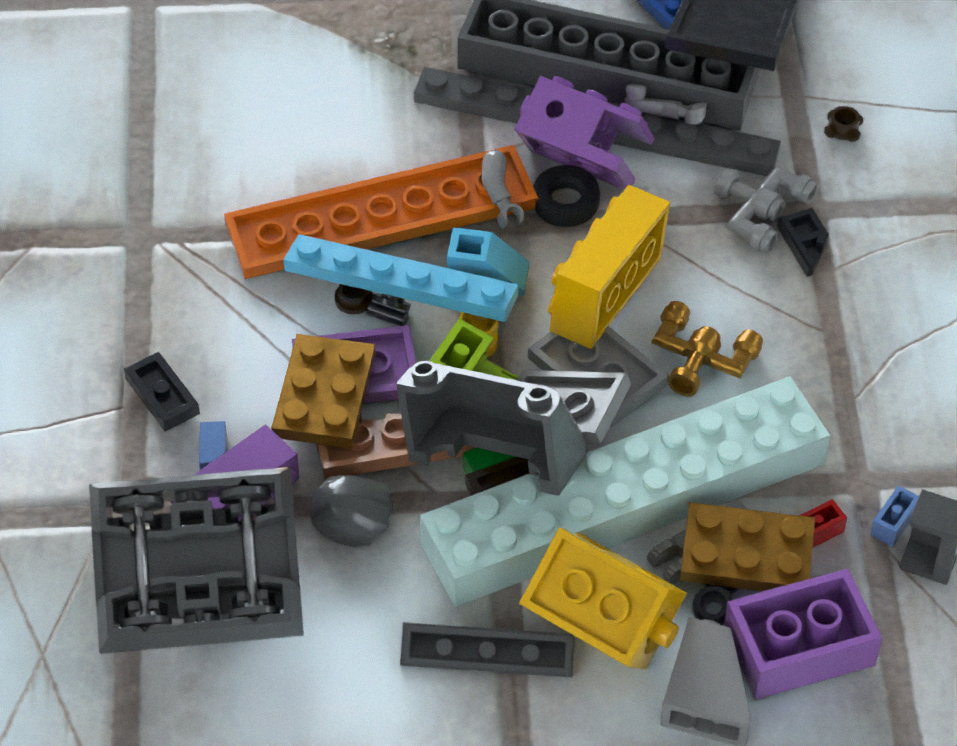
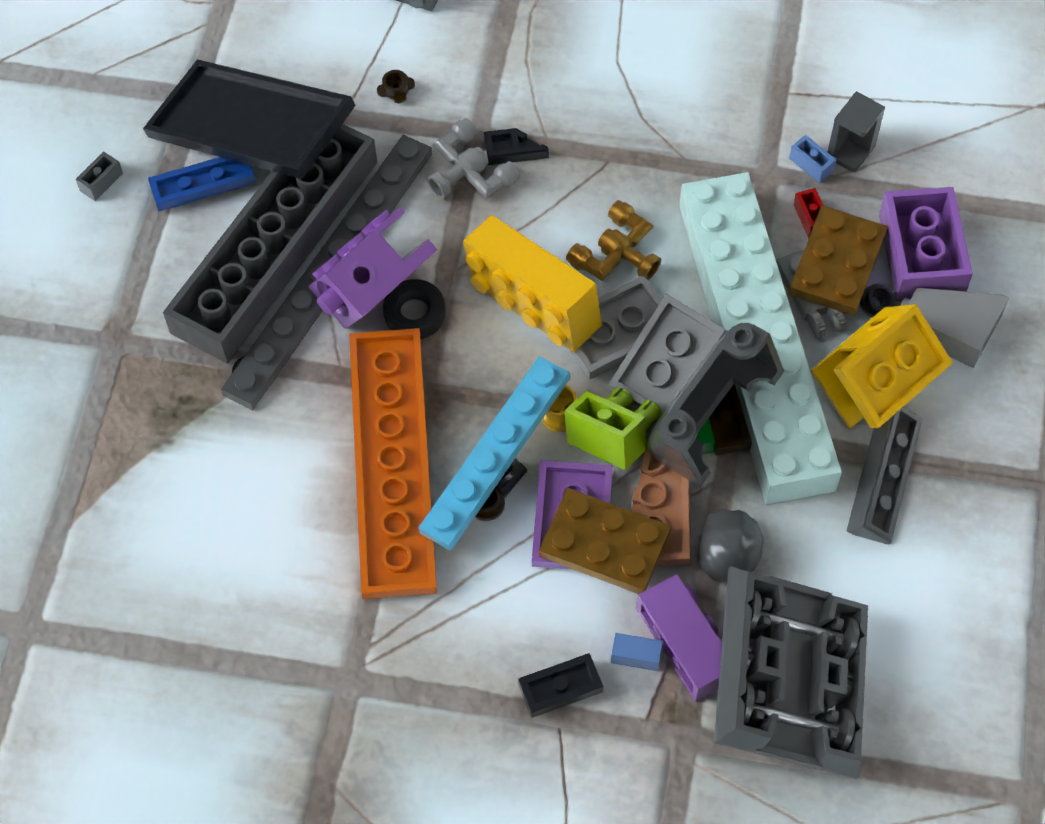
camera: 75 degrees left, 10 degrees up
medium azure slope [447,227,530,296] -> none
light grey arm [481,150,524,229] -> none
light grey arm [625,84,707,125] -> none

